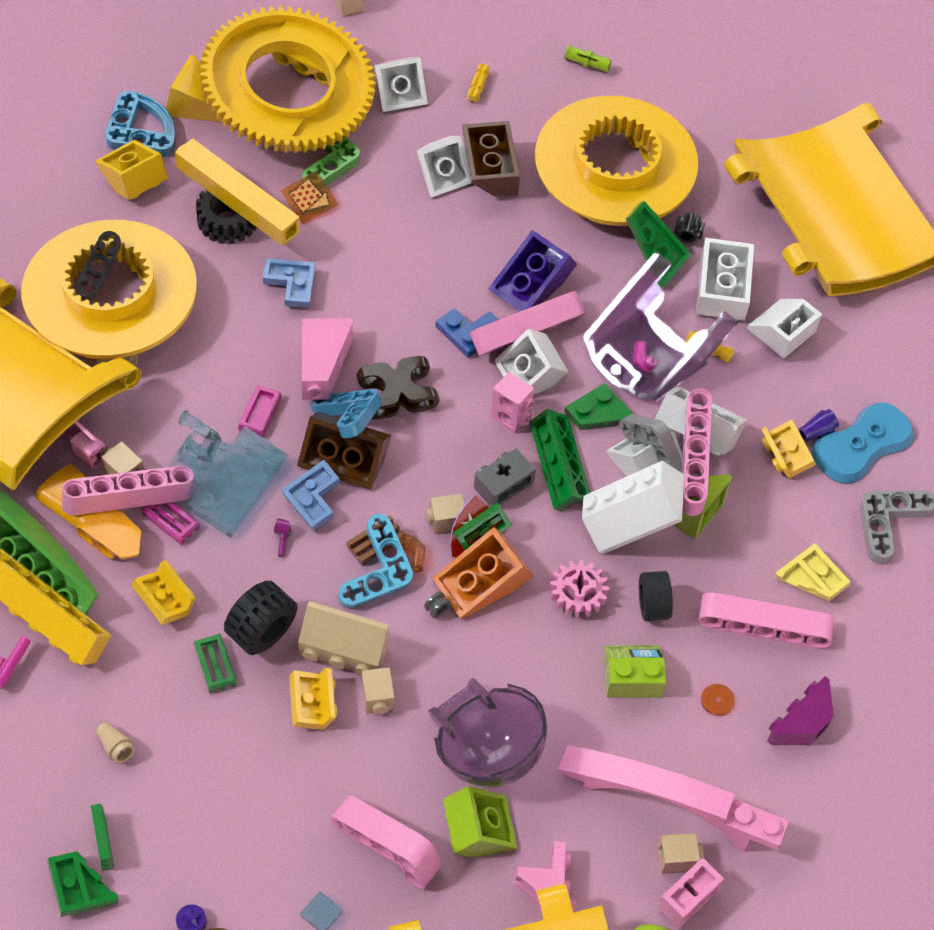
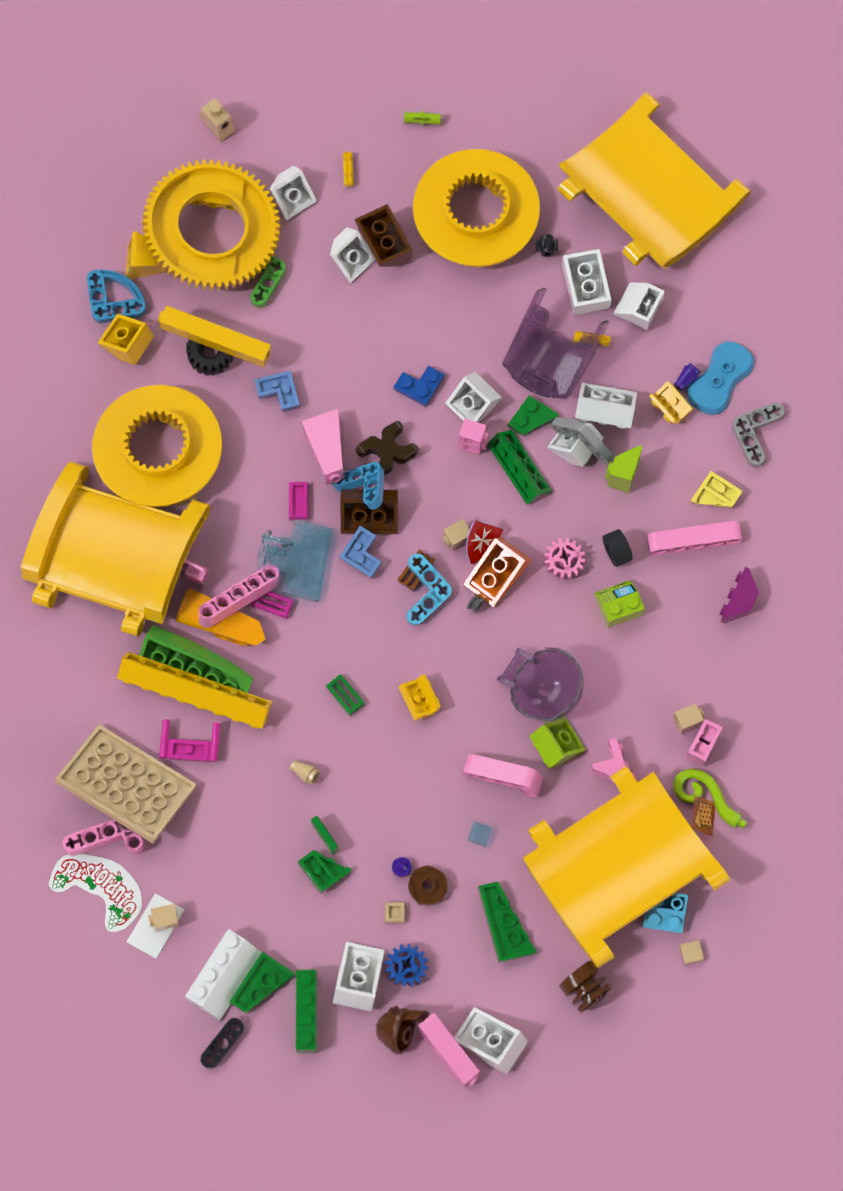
camera: 15 degrees left, 15 degrees up
black beam [76,231,121,301] -> none
tan brick [101,441,144,475] -> none
yellow bracket [132,560,196,625] -> none
black tyre [224,580,298,655] -> none
magenta hand [274,518,291,557] -> none
clear orange sticker [281,170,338,224] -> none
tan slope [298,601,389,676] -> none
tan brick [362,667,394,714] -> none
clear orange arm [399,534,426,572] -> none
green tile [453,502,513,551] -> none
bright pink beam [469,290,585,356] -> none
dark grey brick [474,448,536,507] -> none
dark purple slope [488,230,577,312] -> none
bright pink slope [557,745,789,852] -> none
white slope [582,461,684,554] -> none
green wing [626,201,691,288] -> none
dark pink arm [633,341,658,373] -> none
bright pink beam [682,388,712,516] -> none
clear orange wheel [701,684,735,716] -> none

